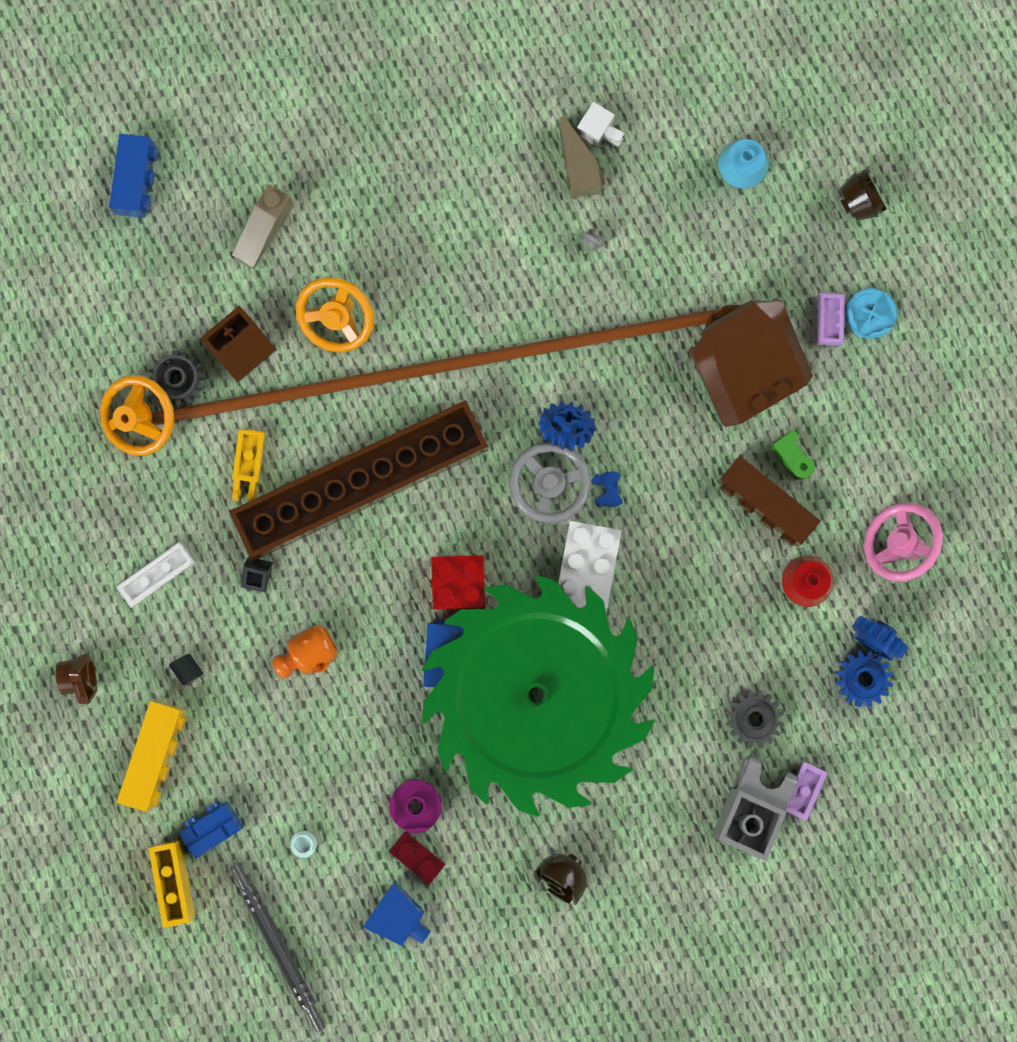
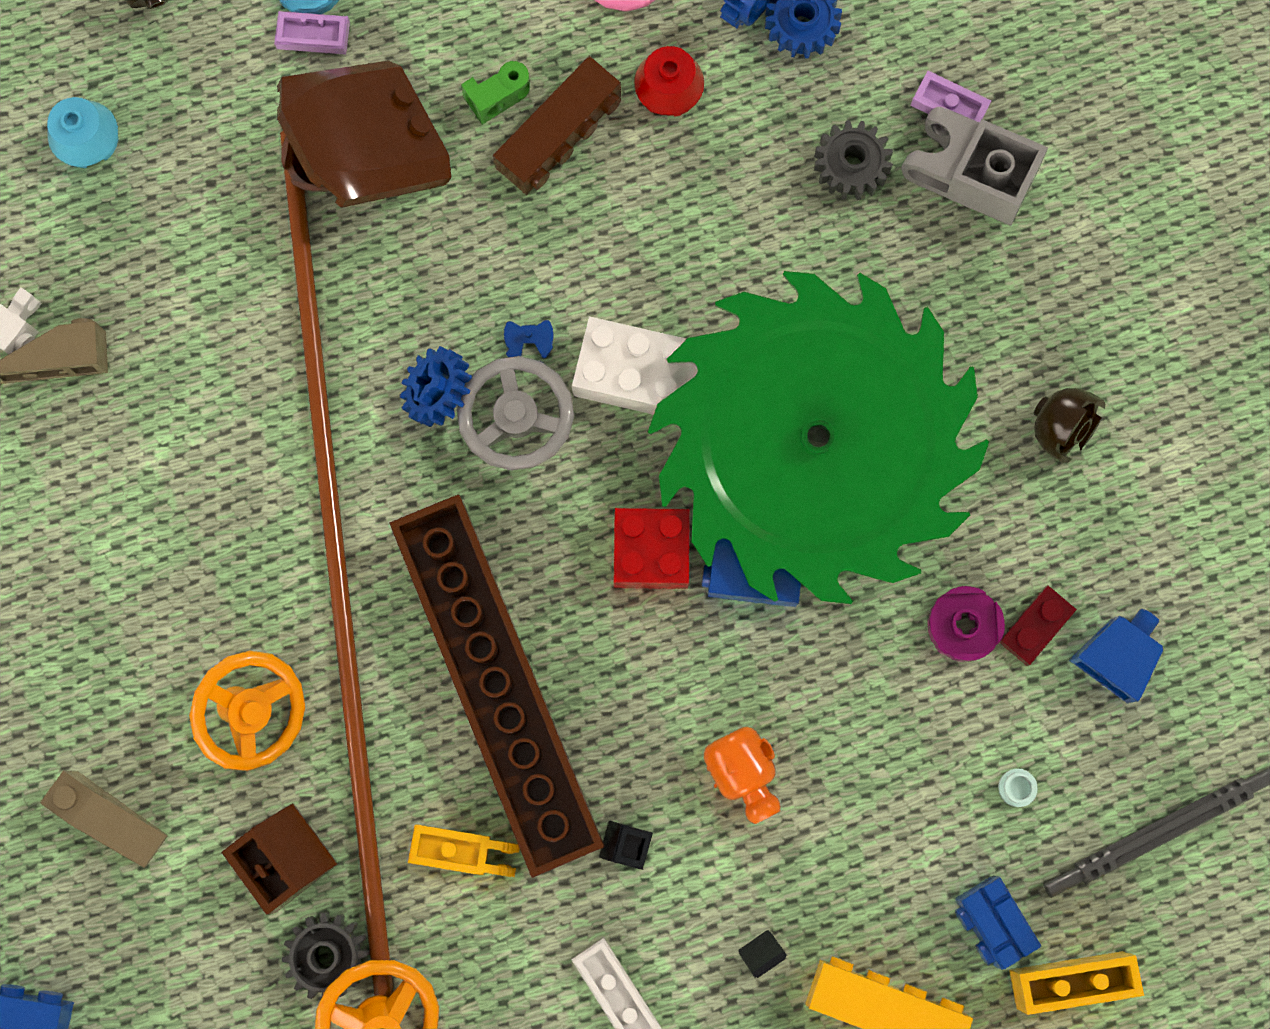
camera: 85 degrees left, 5 degrees down
light grey plate [580,229,604,251] -> none

